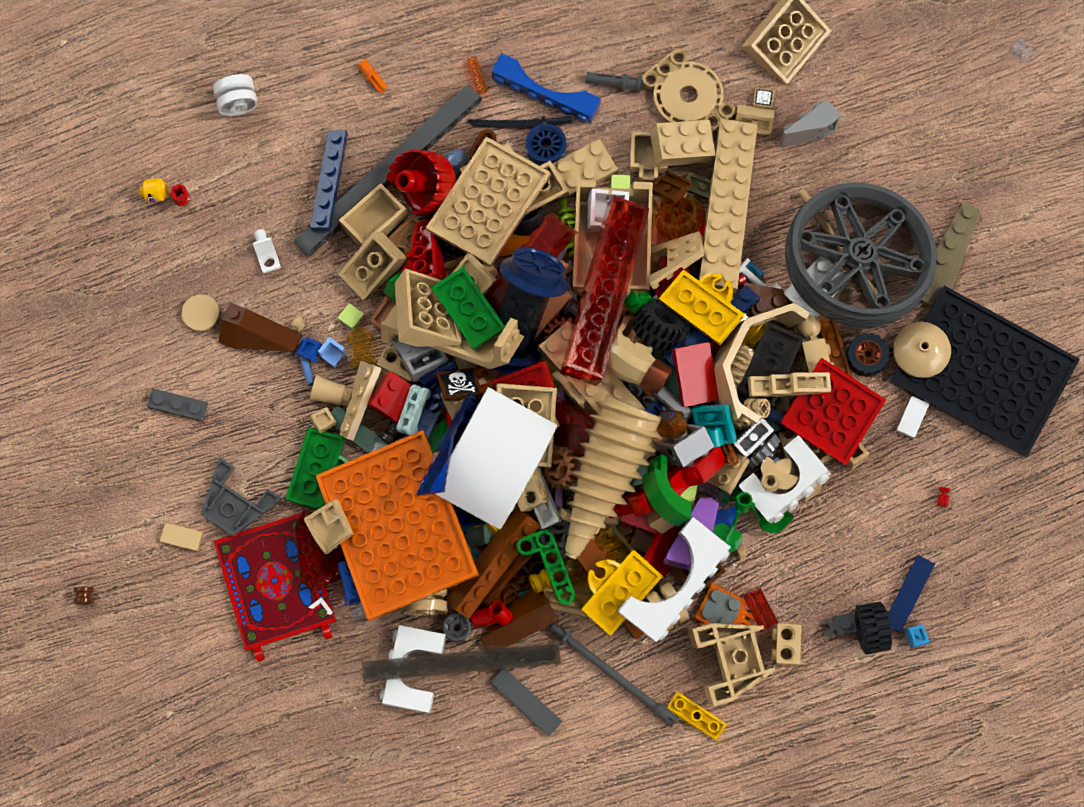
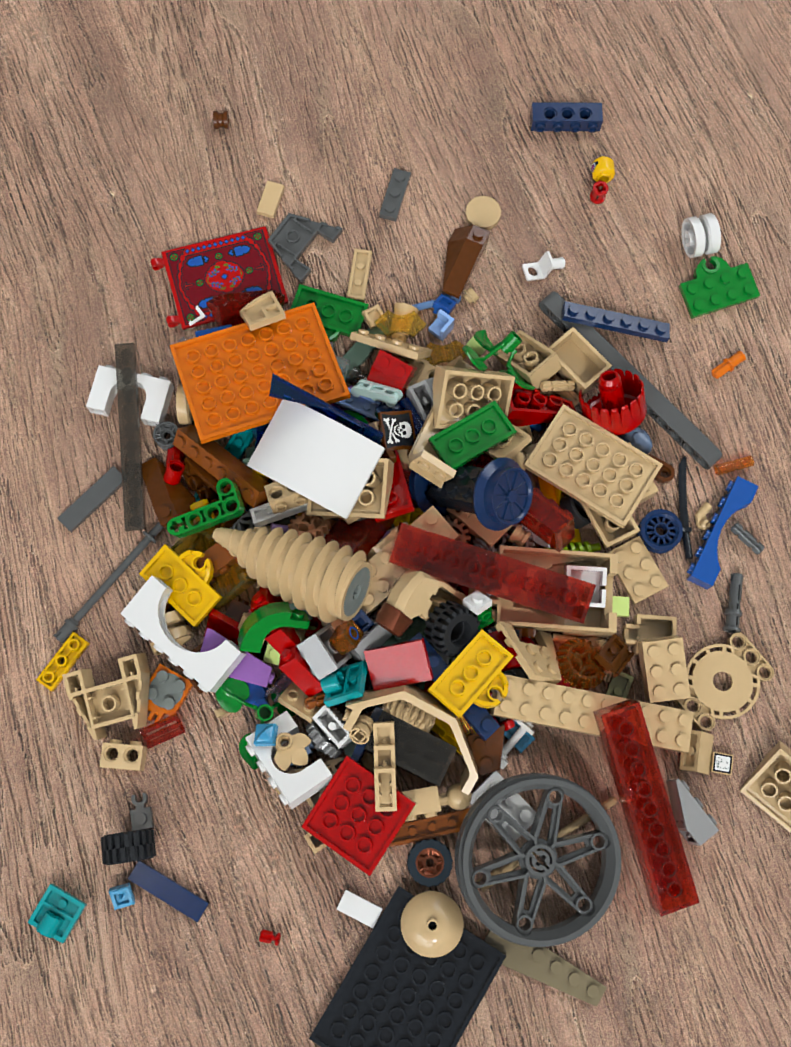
camera: 90 degrees right, 0 degrees up
none -> teal plate [27,883,87,944]
none -> dark azure tile [254,724,278,746]
none -> tan tile [346,248,372,303]
none -> clear yellow tile [374,310,427,338]
none -> green plant [462,330,535,389]
none -> white plate [463,590,492,615]
none -> dark blue brick [530,102,603,132]
none -> tan axle [540,380,575,392]
none -> clear red brick [593,699,700,917]
none -> green plate [678,256,760,319]
none -> tan arm [694,502,712,530]
none -> dark grey axle [730,522,765,555]

